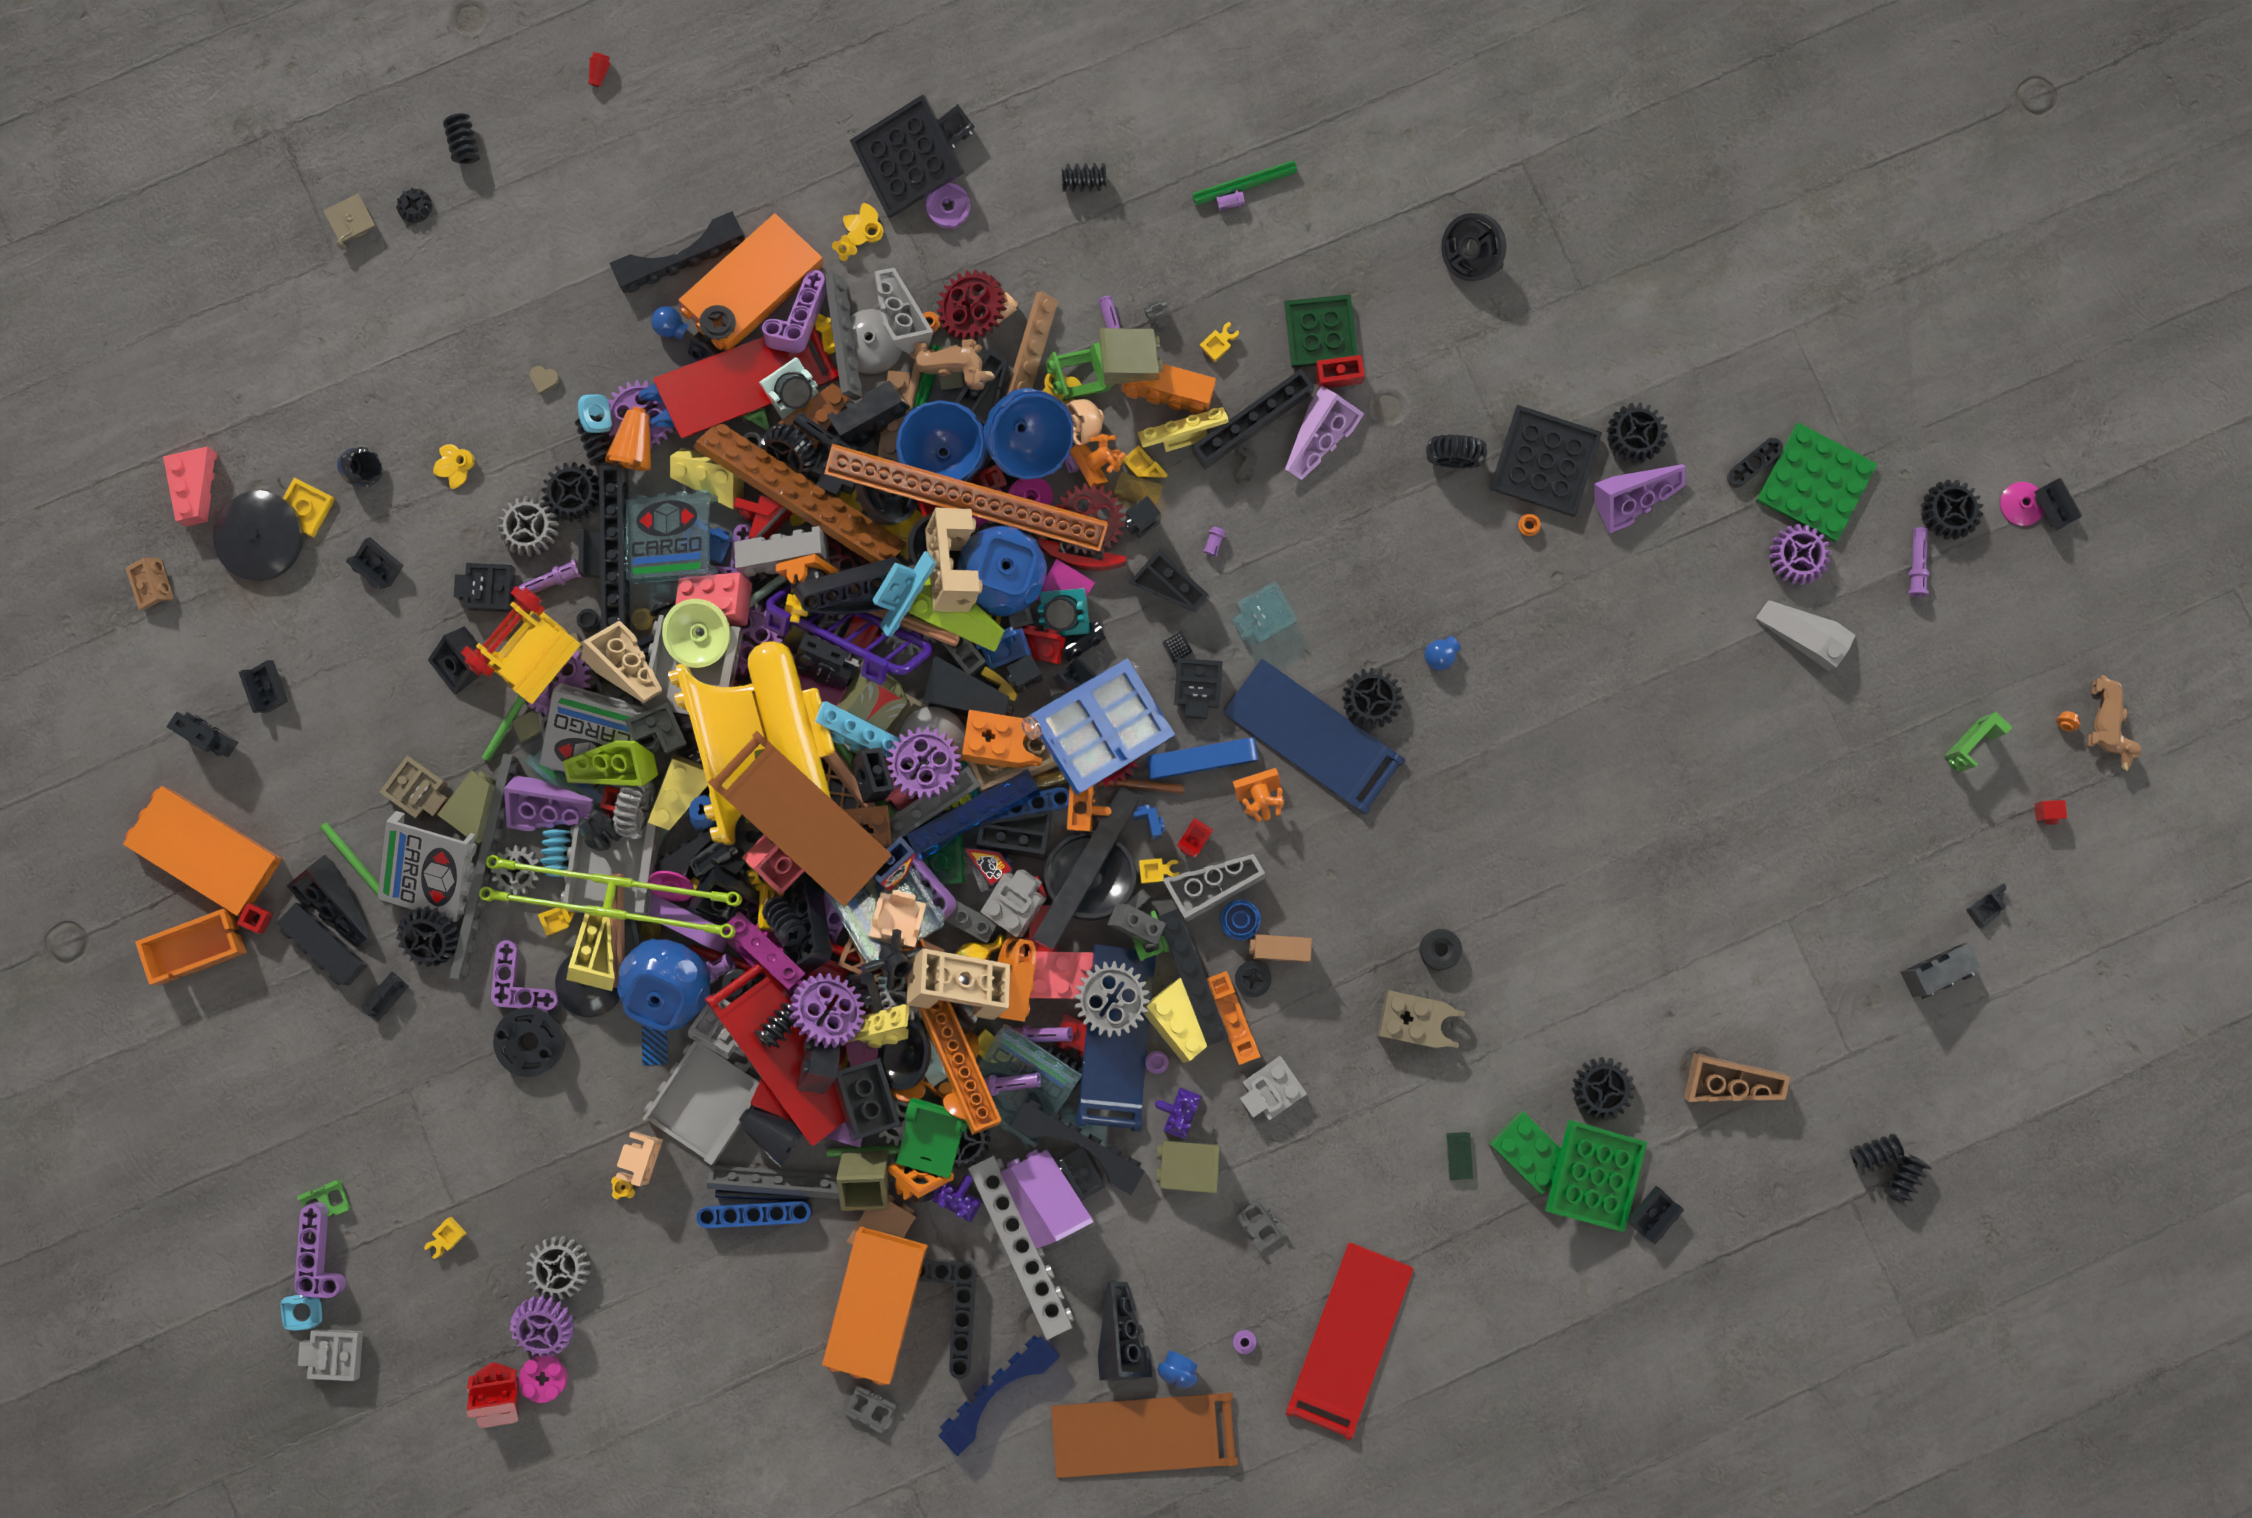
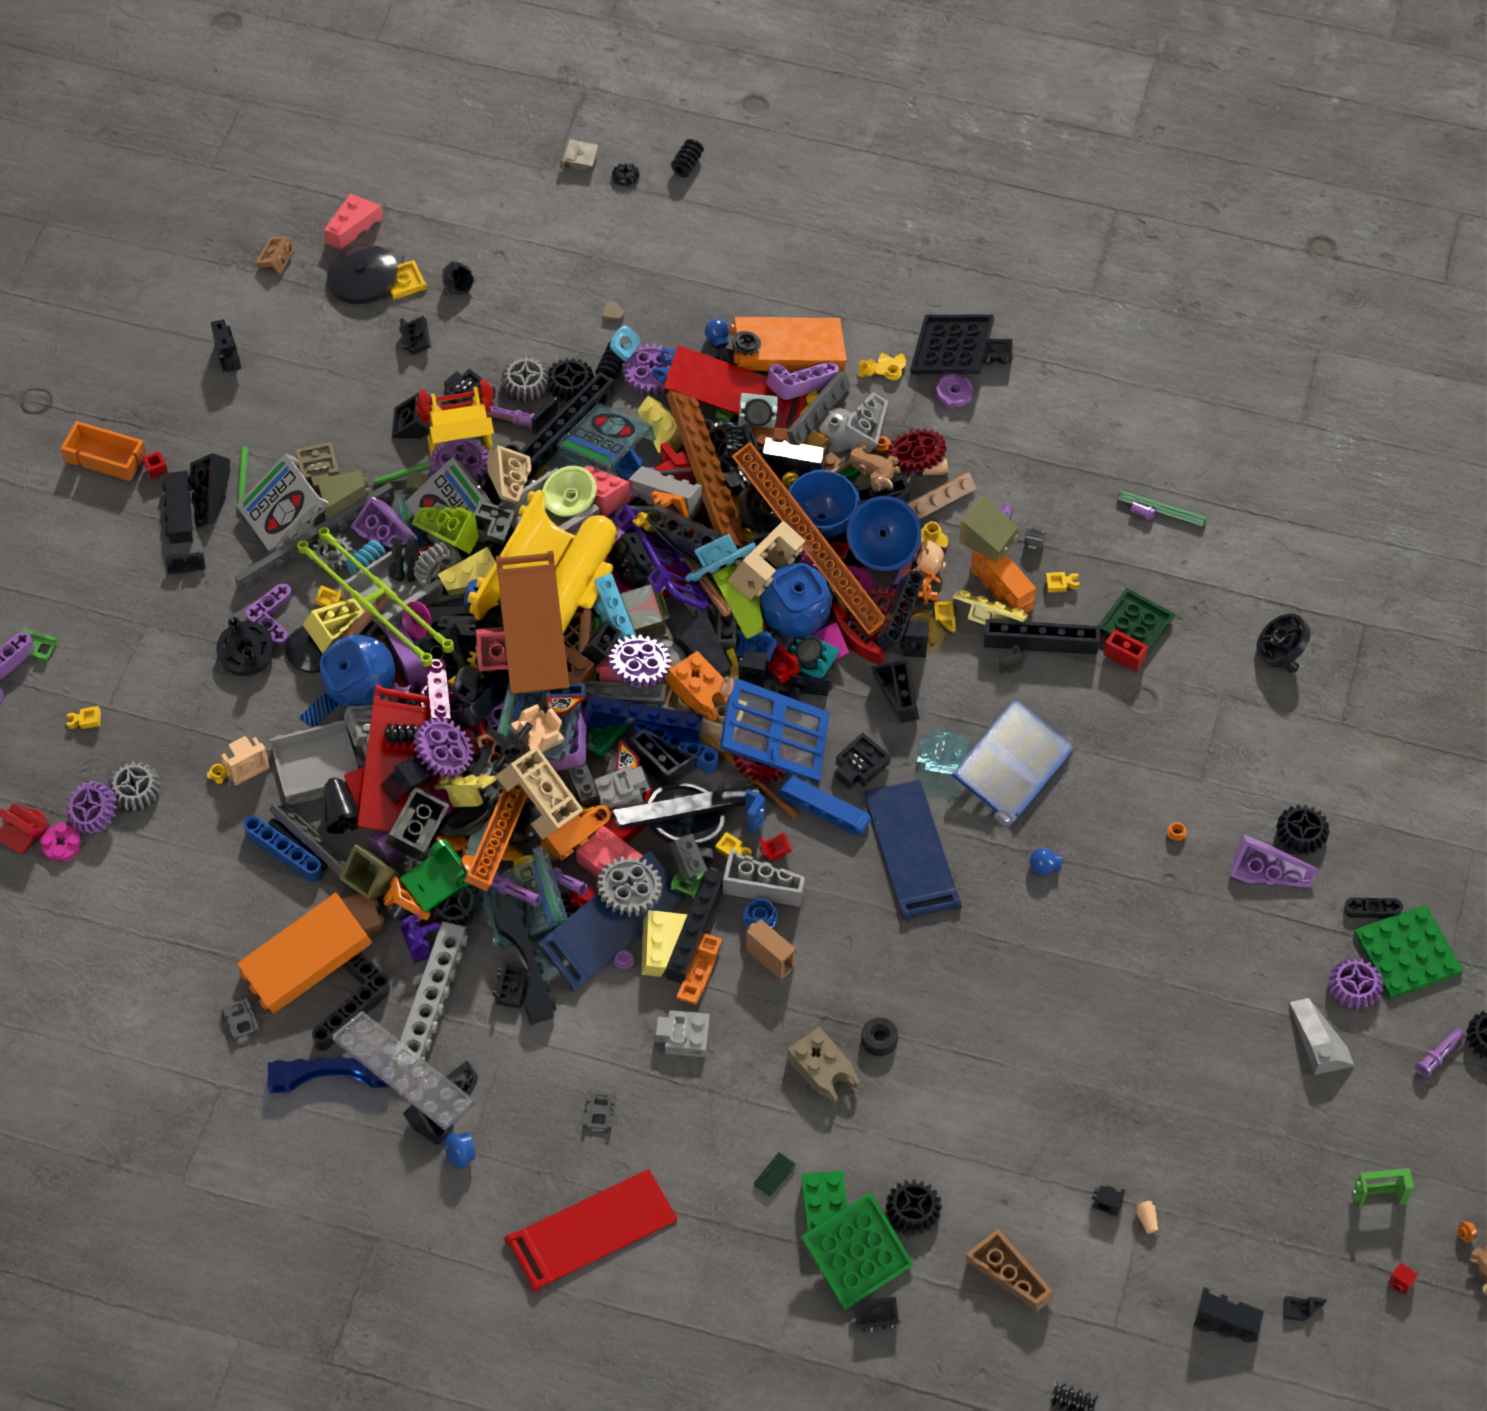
camera: 40 degrees right, 25 degrees down
orange brick [123,786,283,916] -> none
black bracket [239,660,288,713] -> none
black gear [396,905,460,967] -> none
yellow plate [433,444,475,489] -> none
red cone [588,52,611,87] -> none
orange cone [605,407,651,471] -> none
black arch [609,211,745,293] -> none
medium lavender slope [1000,1149,1093,1249] -> none
bright green panel [1046,342,1114,402] -> none
dark orange flag [1051,1392,1238,1478] -> none
black piece [1062,163,1106,192] -> none
orange piece [1067,786,1112,832] -> none
dark purple piece [1155,1088,1201,1139] -> none
olive slope [1156,1140,1220,1193] -> none
black slope [1162,631,1193,663] -> none
medium lavender pin [1203,526,1226,557] -> none
orange piece [1233,768,1285,822] -> none
medium lavender plate [1233,1330,1256,1354] -> none
black gear [1235,960,1271,997] -> none
lavender wedge [1285,385,1364,480] -> none
black gear [1342,668,1403,729] -> none
black gear [1426,434,1487,469] -> none
black plate [1489,405,1602,517] -> none
none -> clear plate [332,1011,475,1130]
none -> yellow plate [782,472,799,489]
none -> pearl gold brick [803,430,832,453]
none -> black beam [877,570,923,650]
none -> clear door [951,699,1075,828]
none -> black brick [1091,1185,1125,1216]
none -> light nougat cone [1135,1201,1159,1234]

